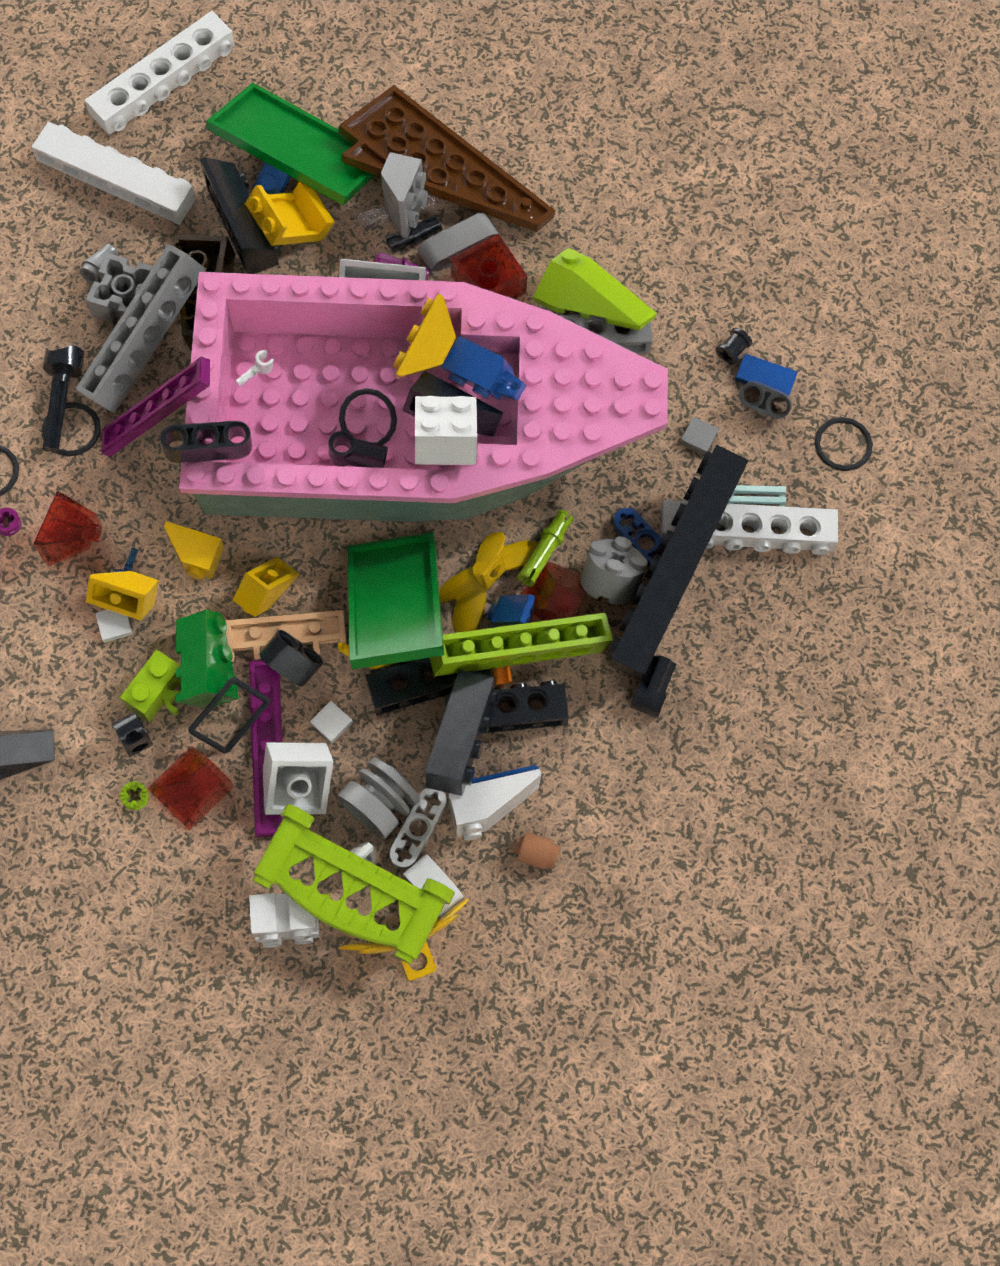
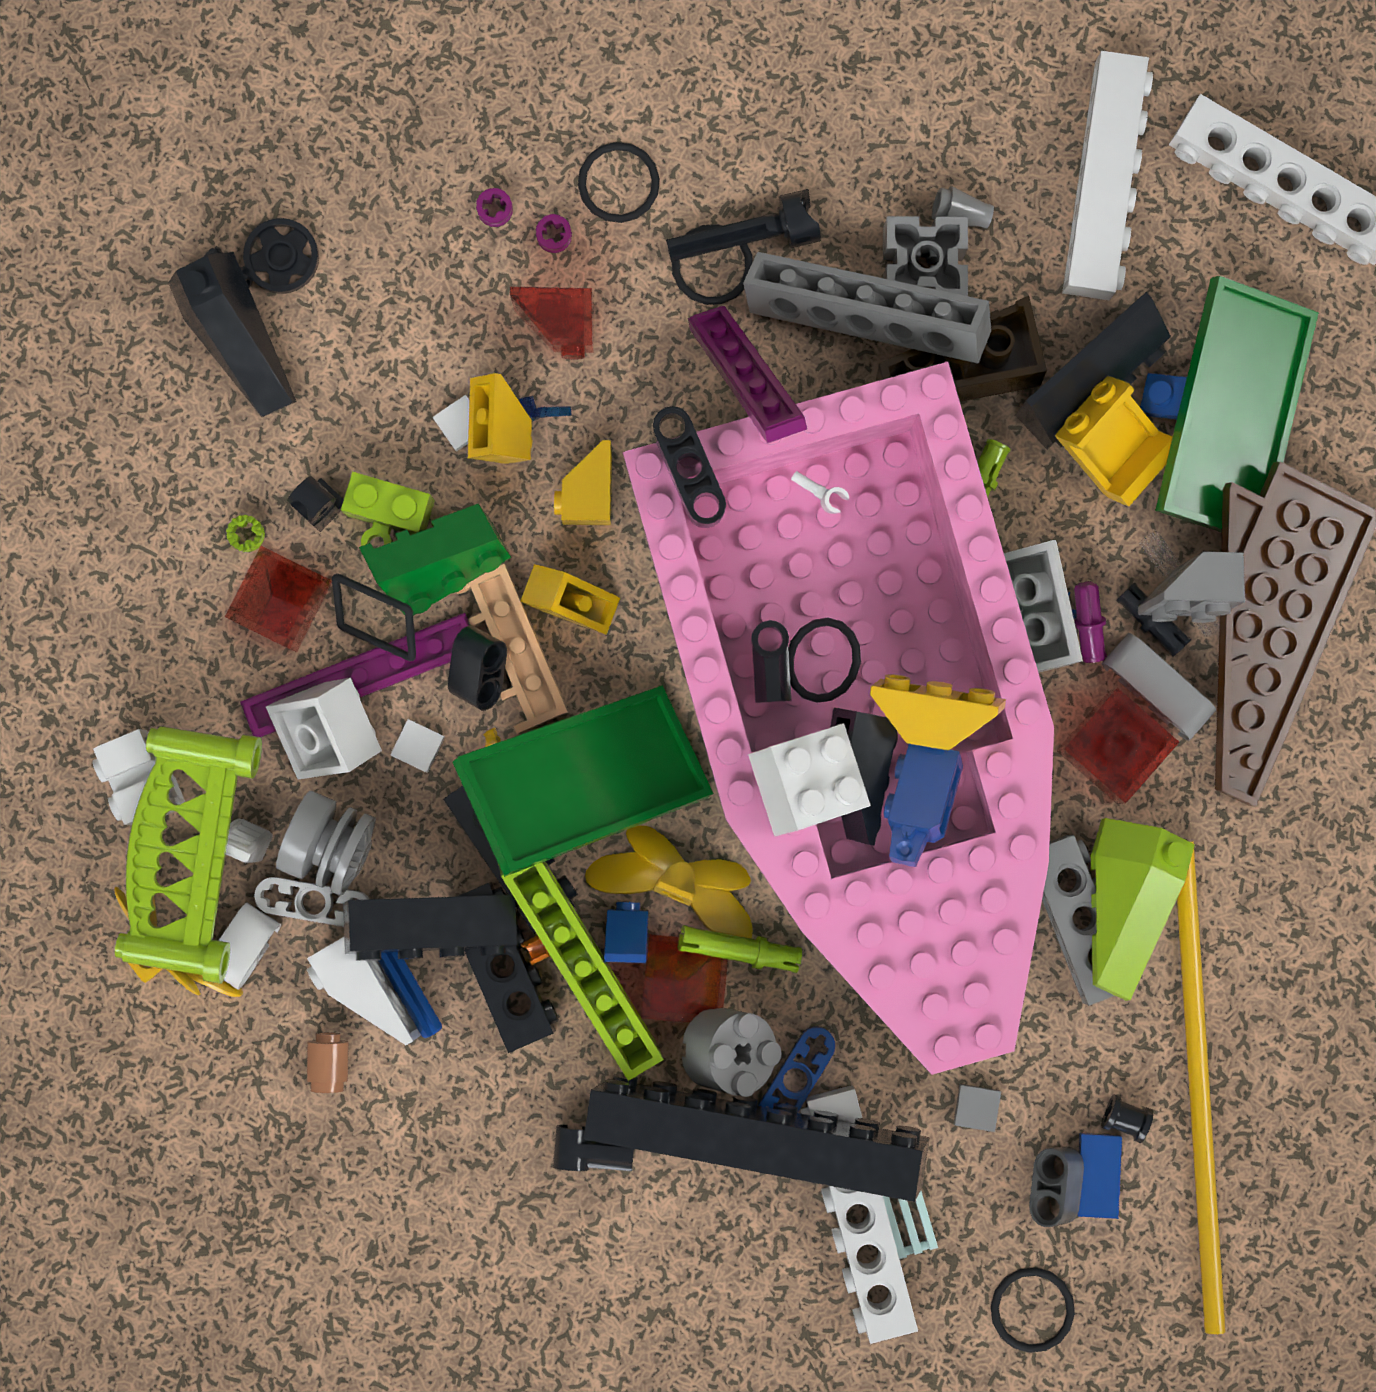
camera: 75 degrees right, 15 degrees up
none -> yellow piece [1177,841,1226,1334]

